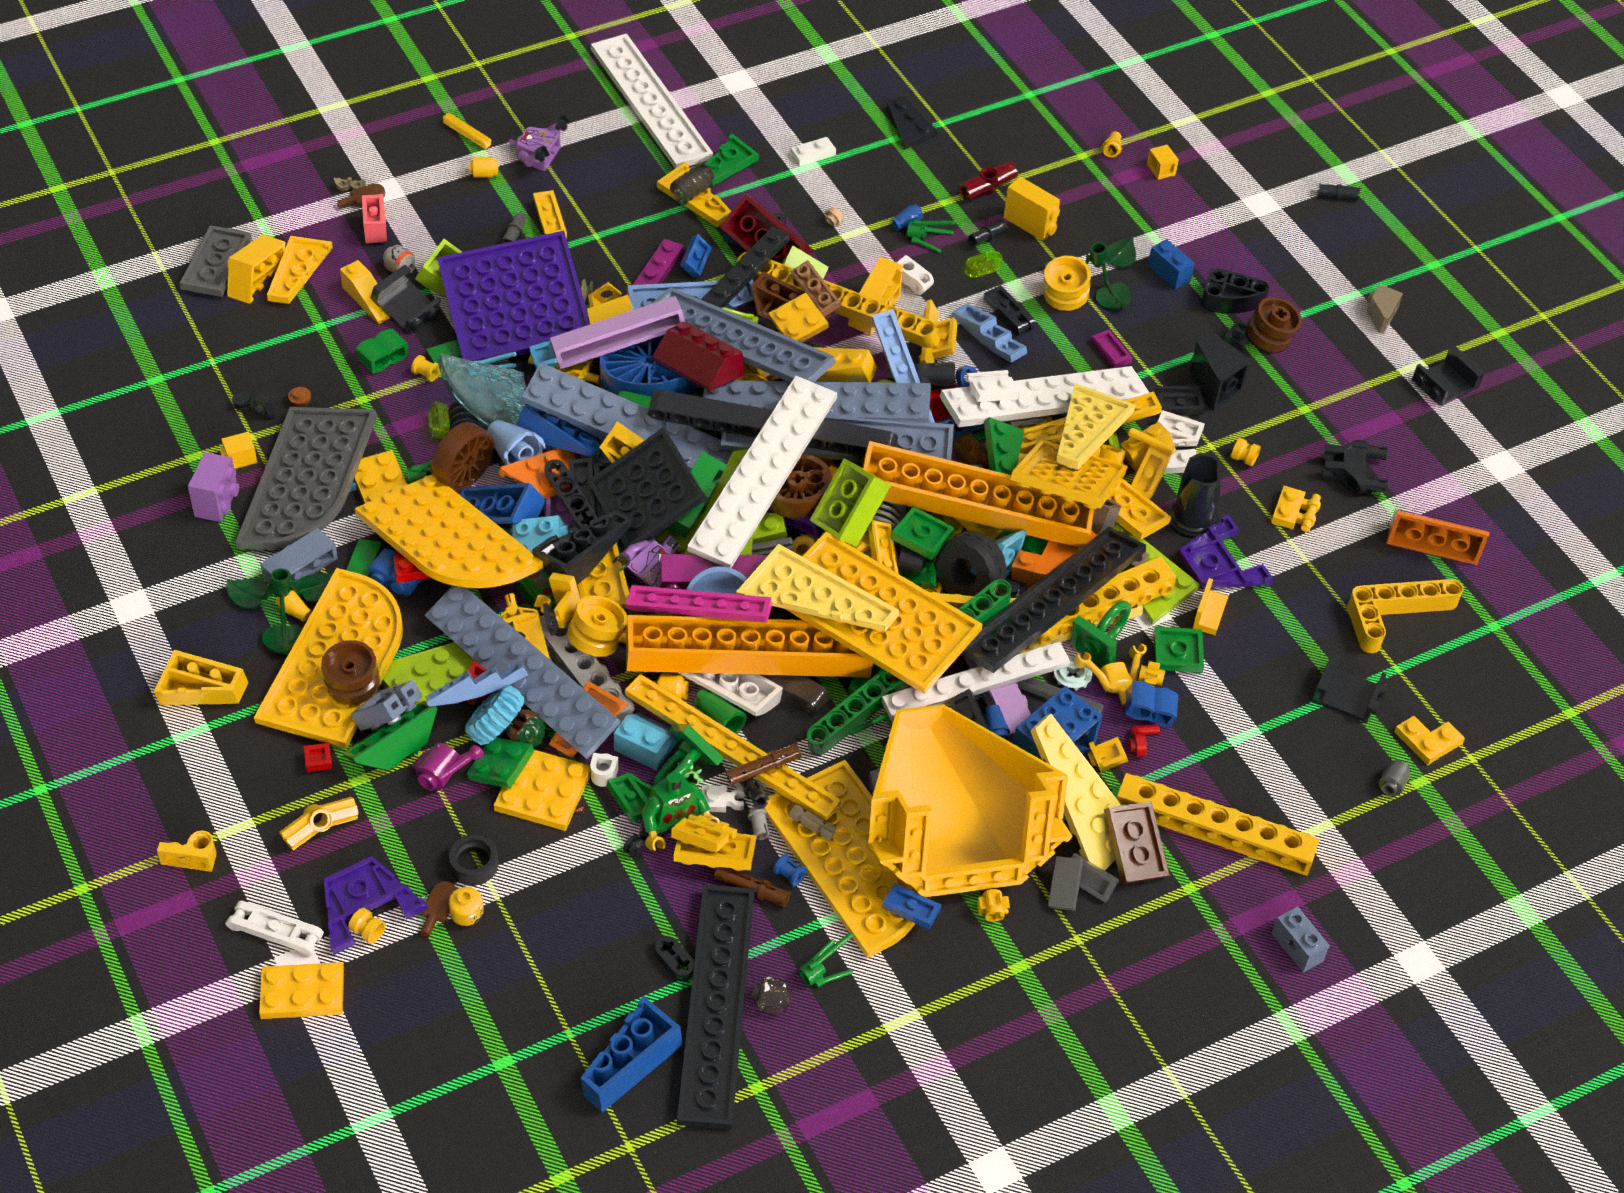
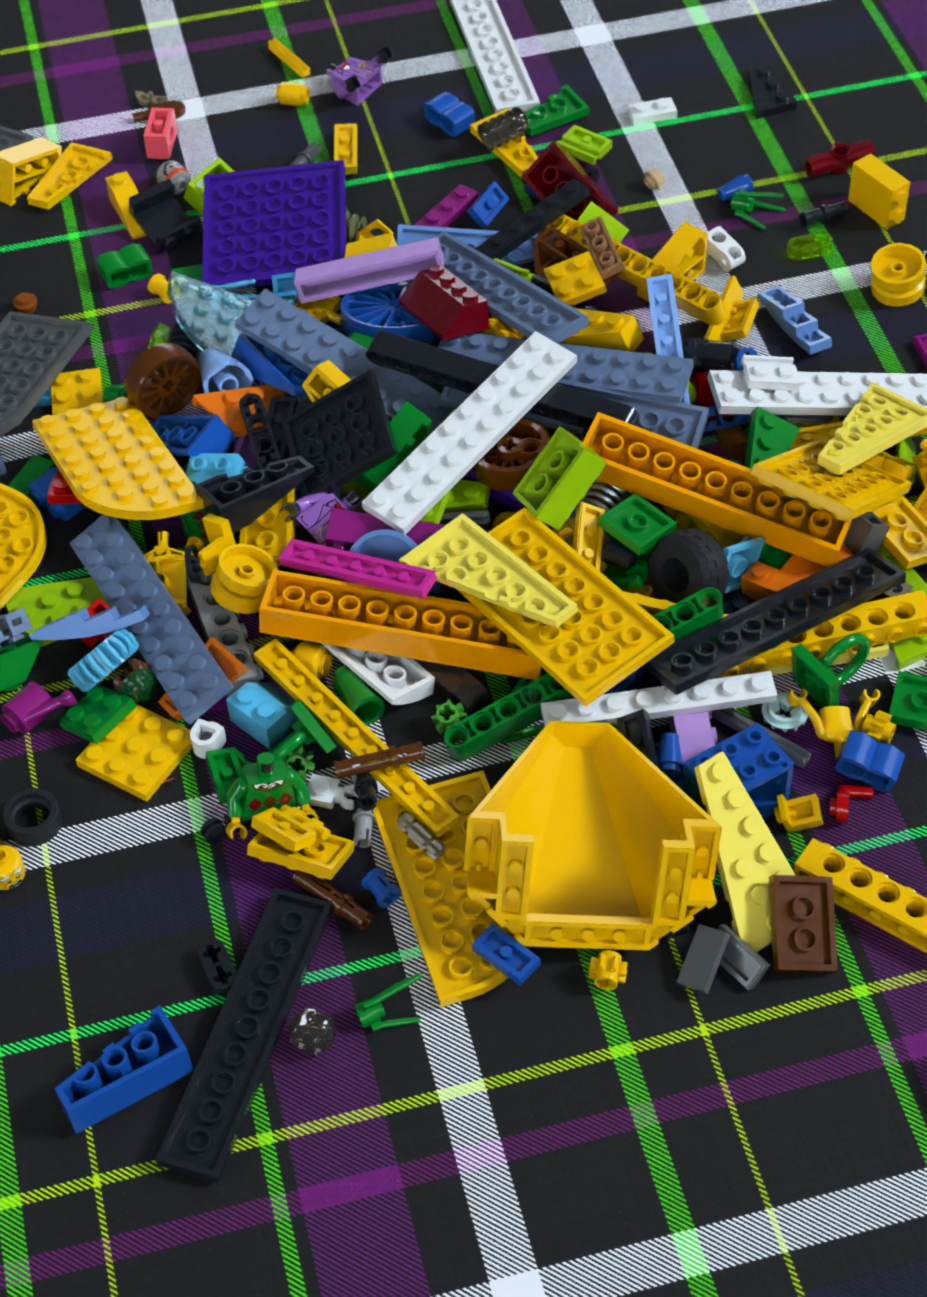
camera: 20 degrees right, 0 degrees up
black plate [983,285,1036,336] -> none
none -> blue brick [424,92,475,137]
none -> bright green gear [431,699,468,734]
none -> lime plate [556,125,612,165]

